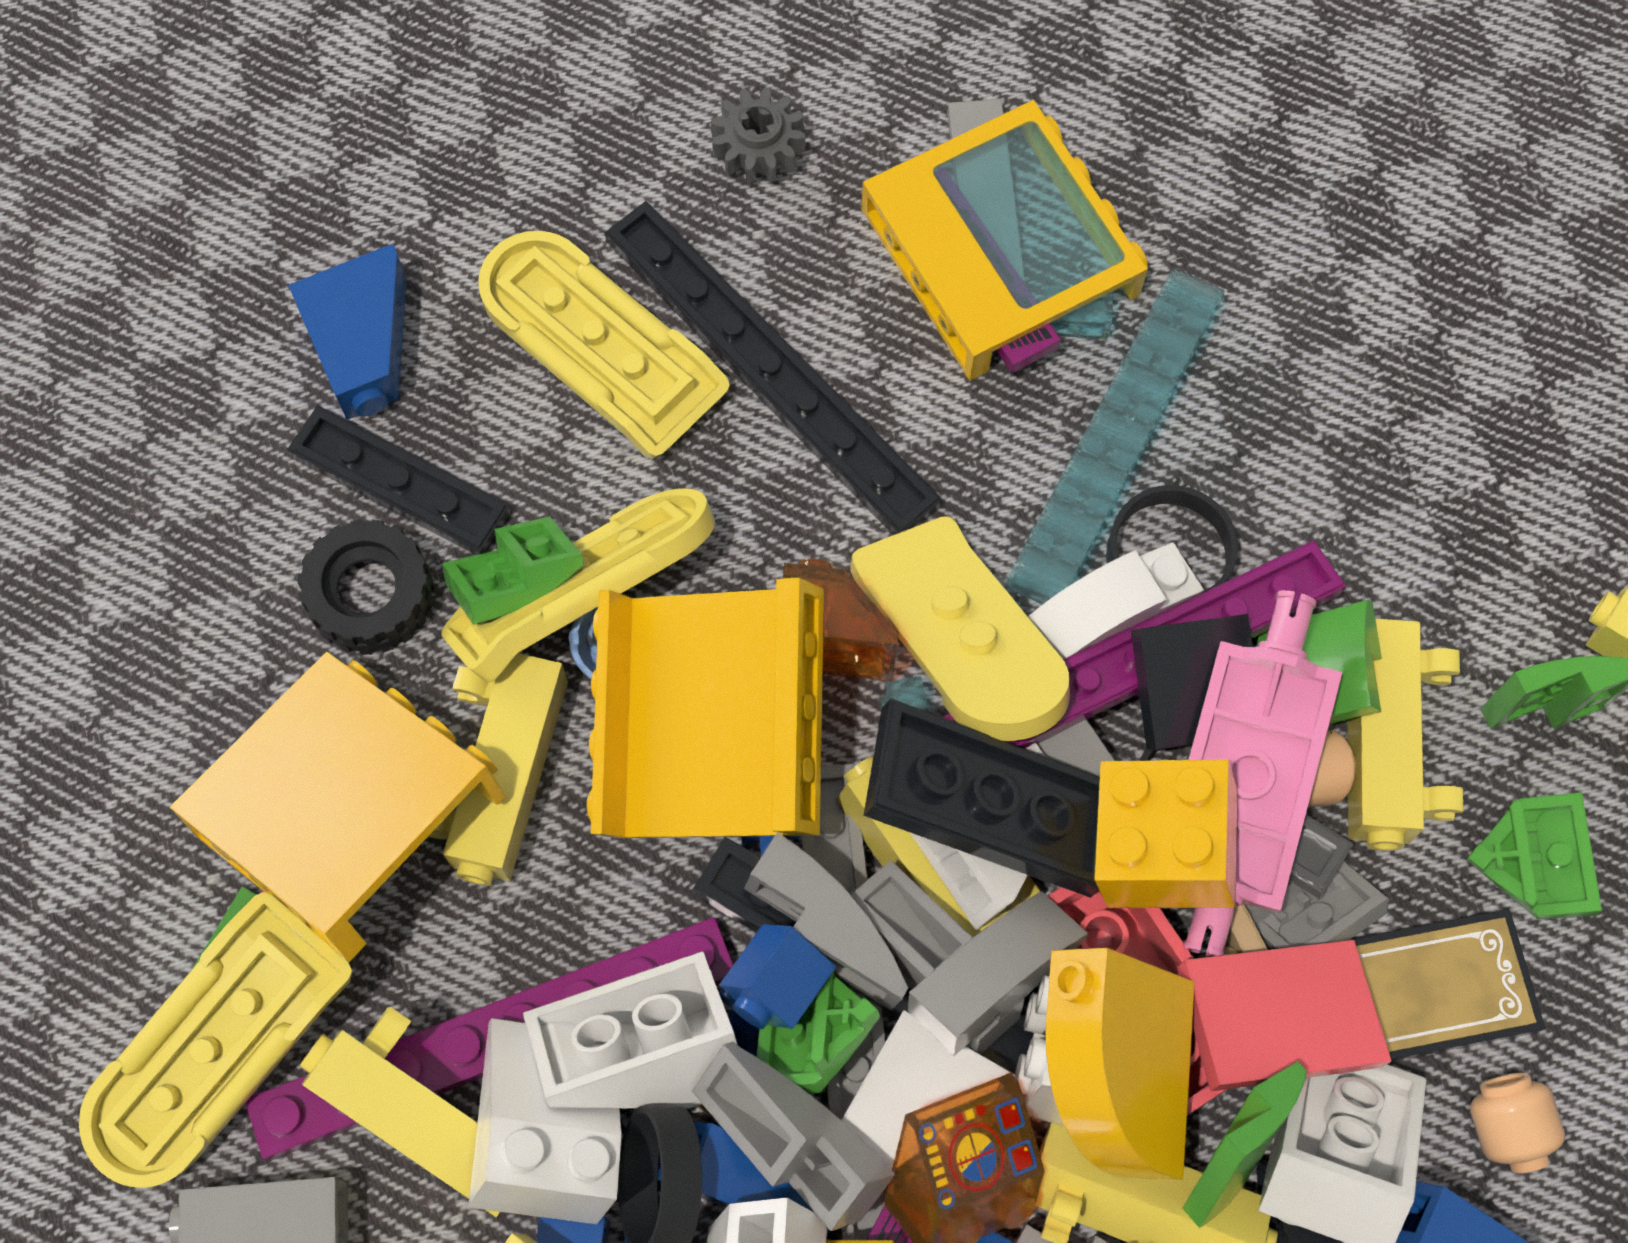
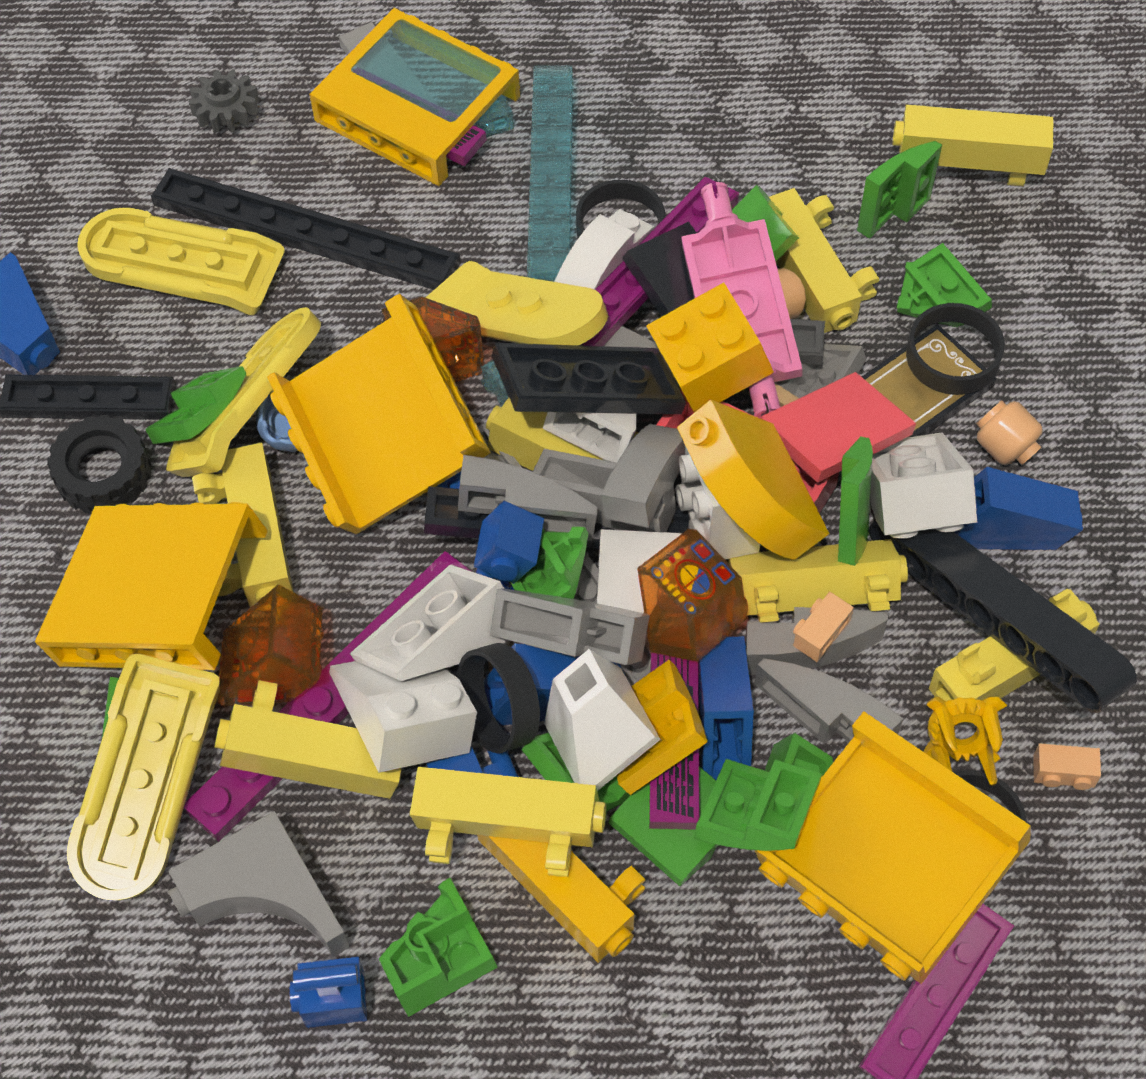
camera: 25 degrees left, 10 degrees down
none -> clear orange slope [216,584,324,706]
none -> black tyre [906,303,1005,395]

